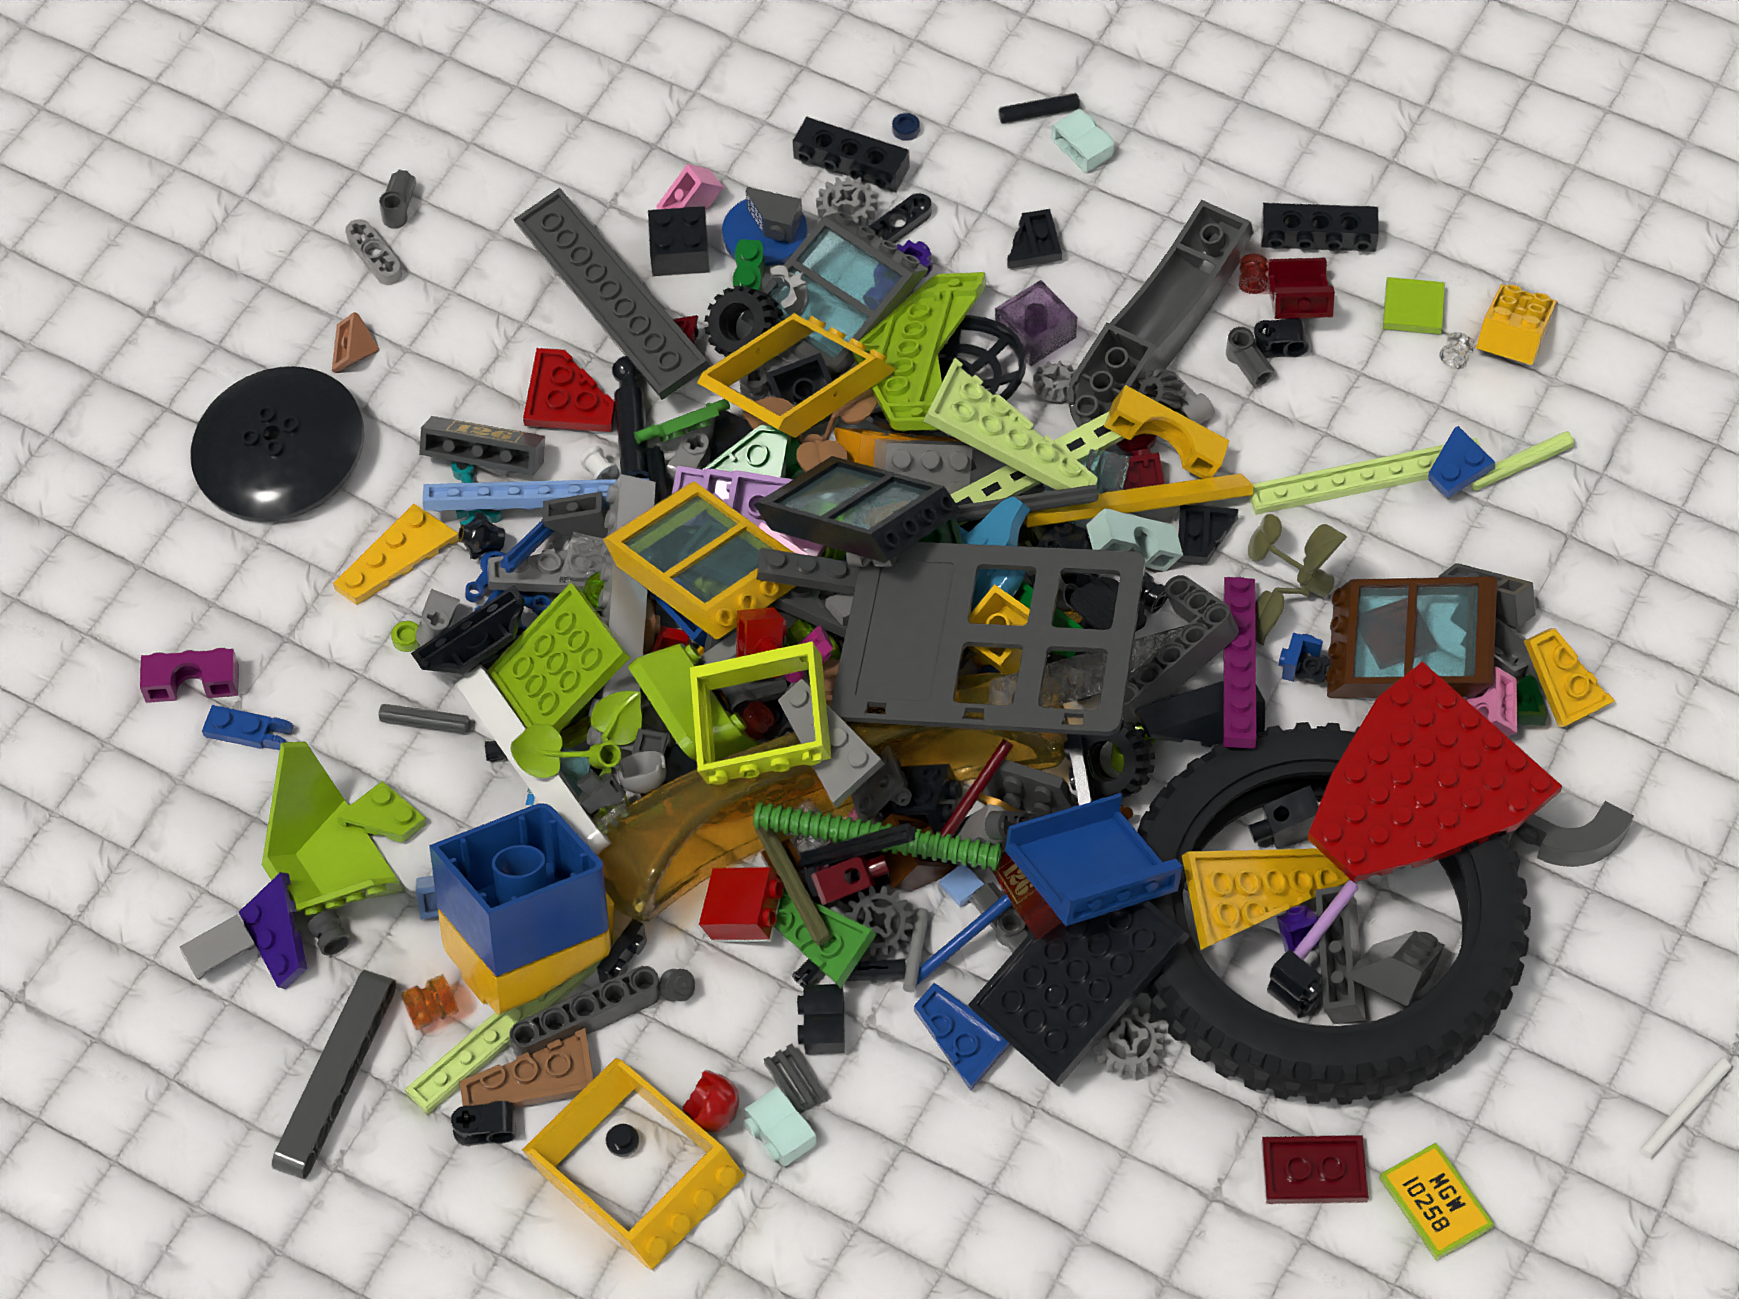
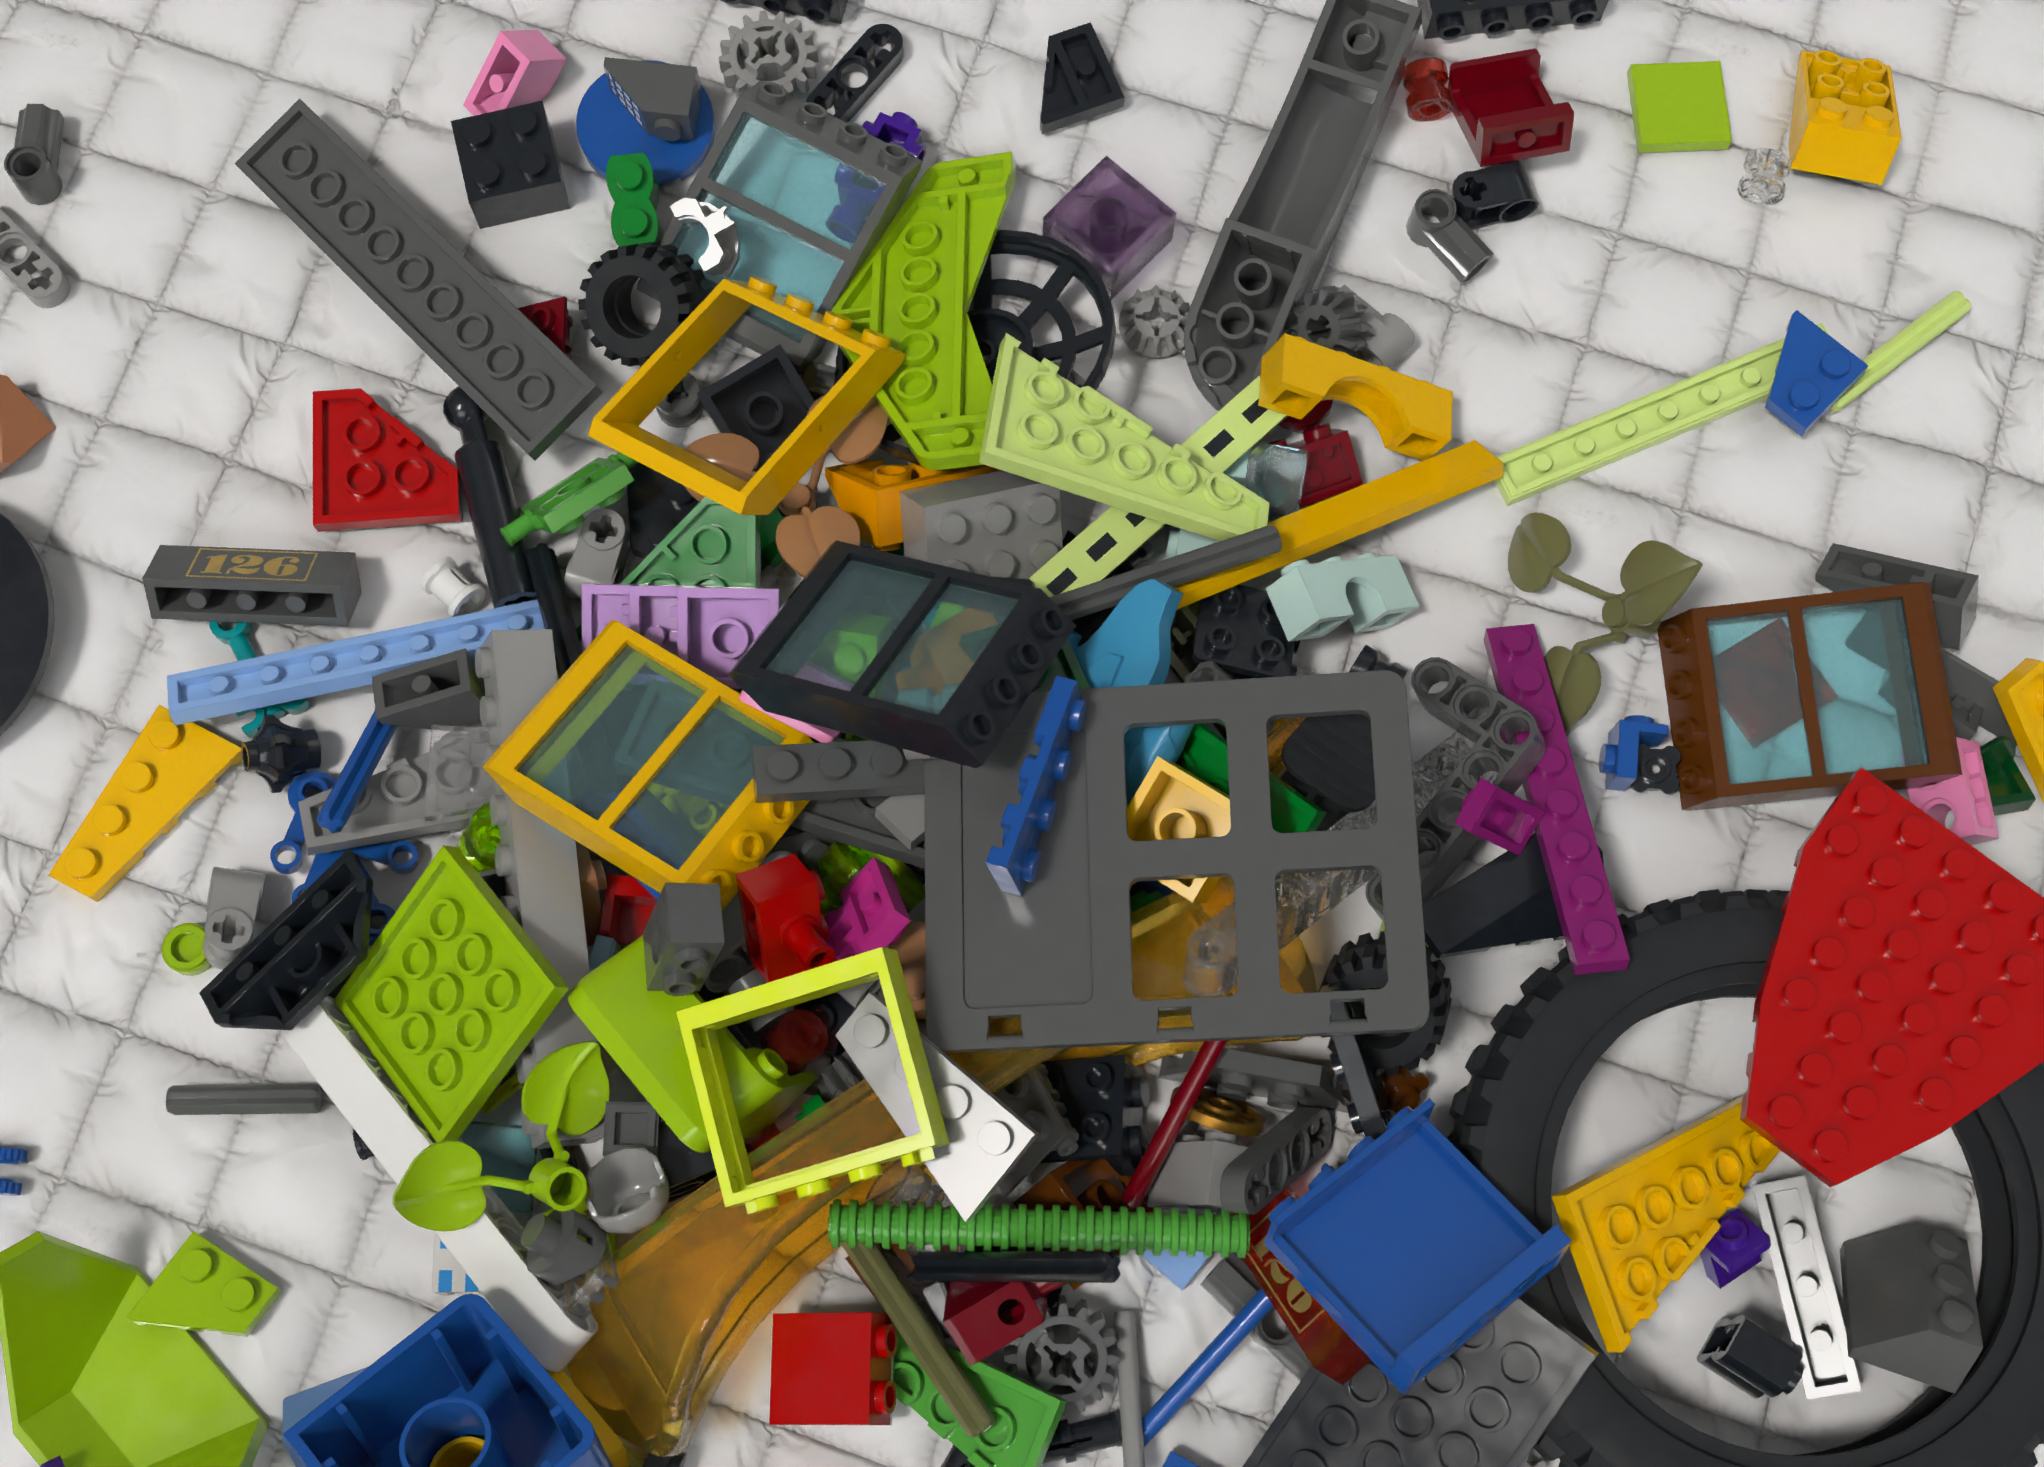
camera: 15 degrees left, 15 degrees up
black wing [1176,505,1239,564] -> none
black torso [1248,785,1319,849] -> none
lavender bar [1294,880,1359,960] -> none
none -> dark grey brick [643,883,725,996]
none -> blue wing [985,676,1087,896]
none -> magenta plate [1454,778,1545,855]

